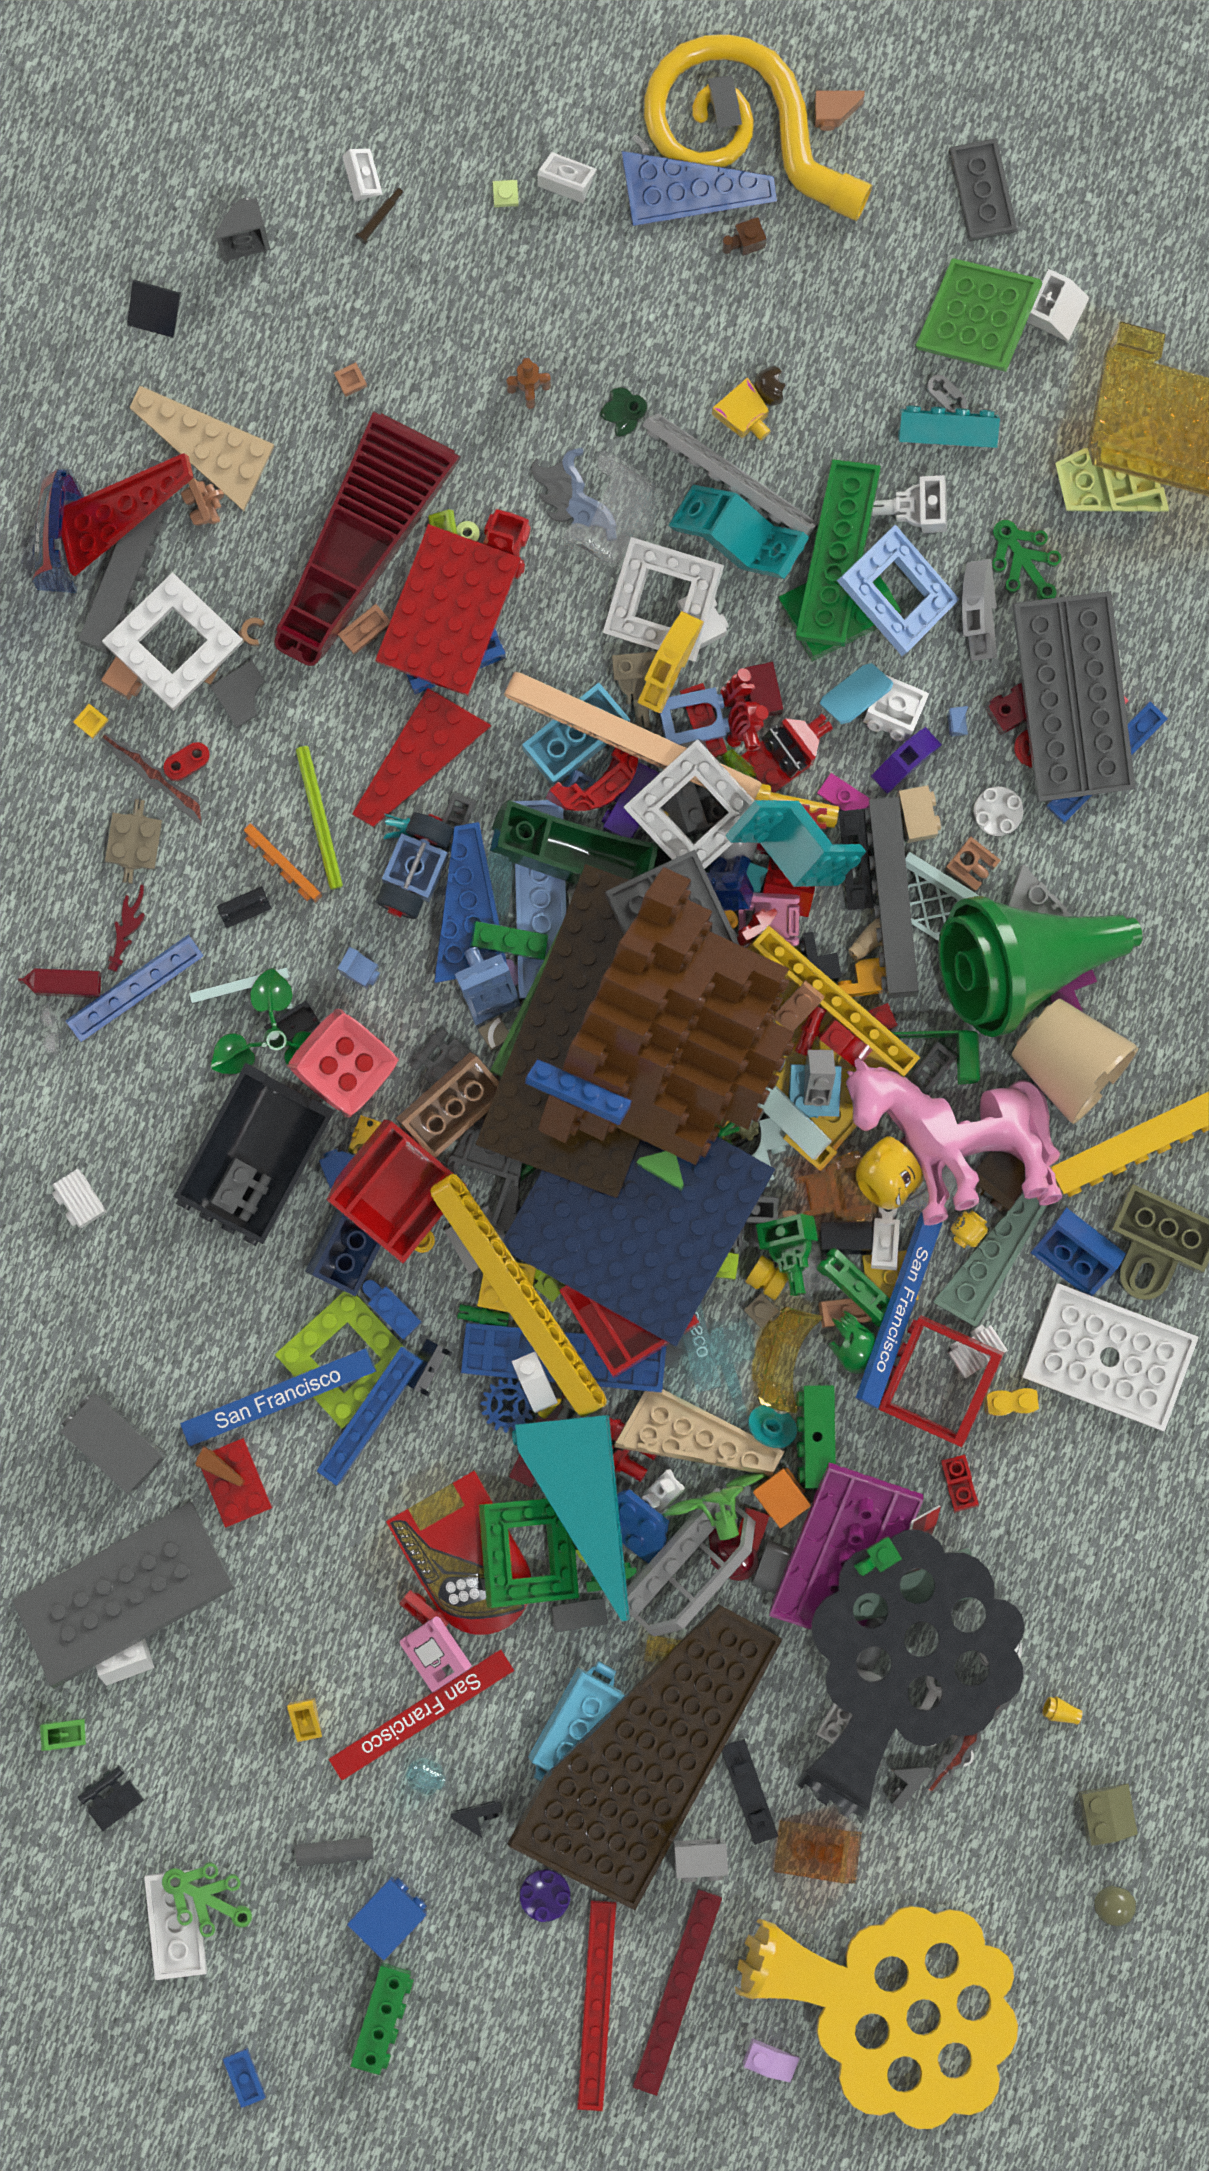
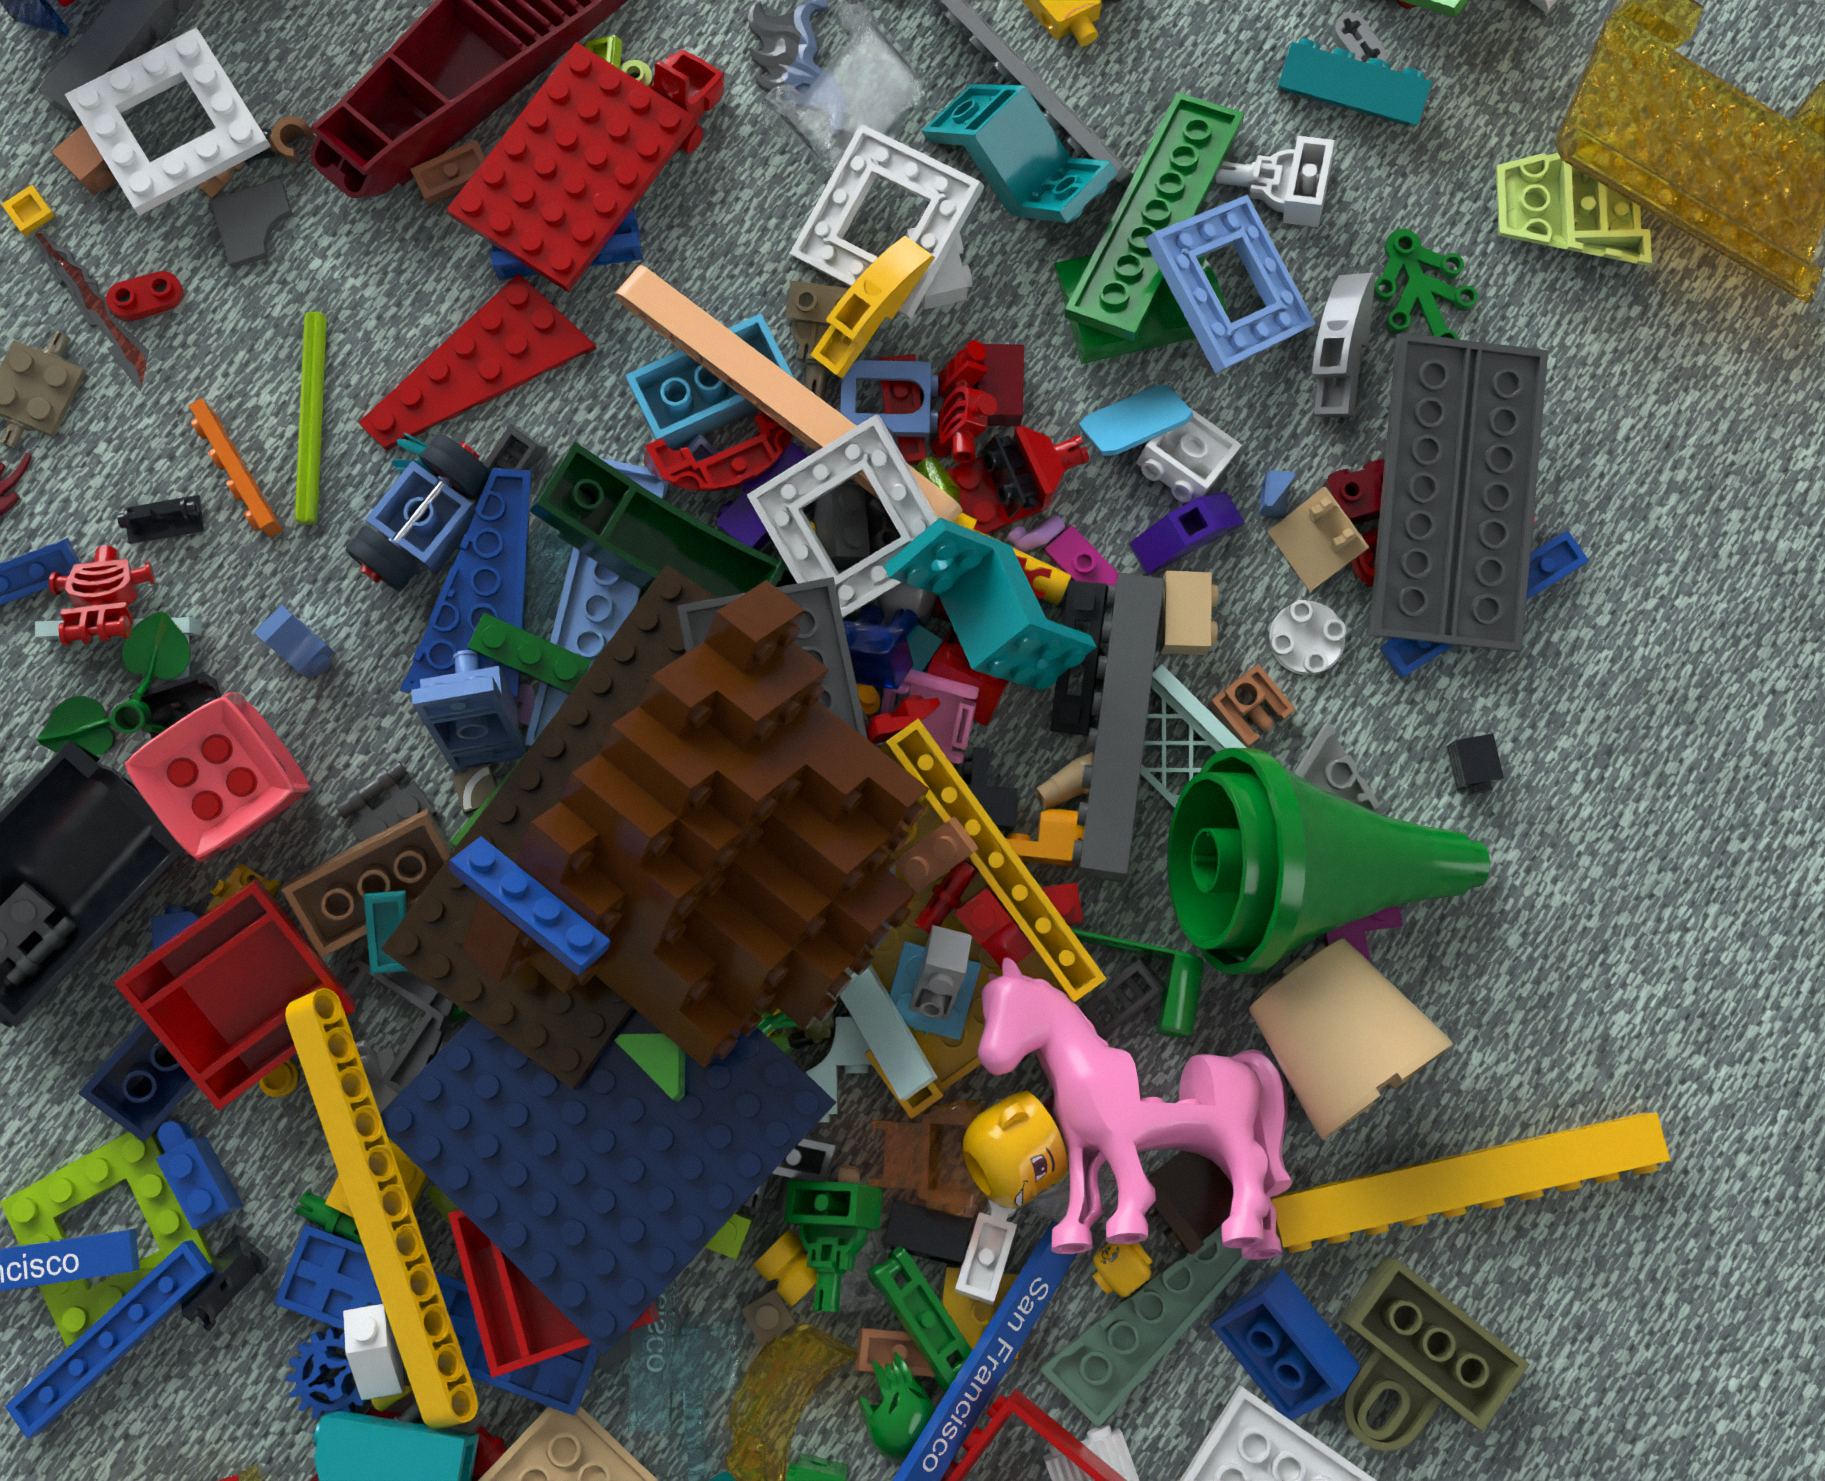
camera: 15 degrees right, 5 degrees down
none -> red piece [49,545,156,646]
none -> teal tile [364,890,409,974]
none -> lavender arm [1008,515,1065,552]
none -> tan plate [1268,487,1370,592]
none -> black brick [1446,733,1504,795]

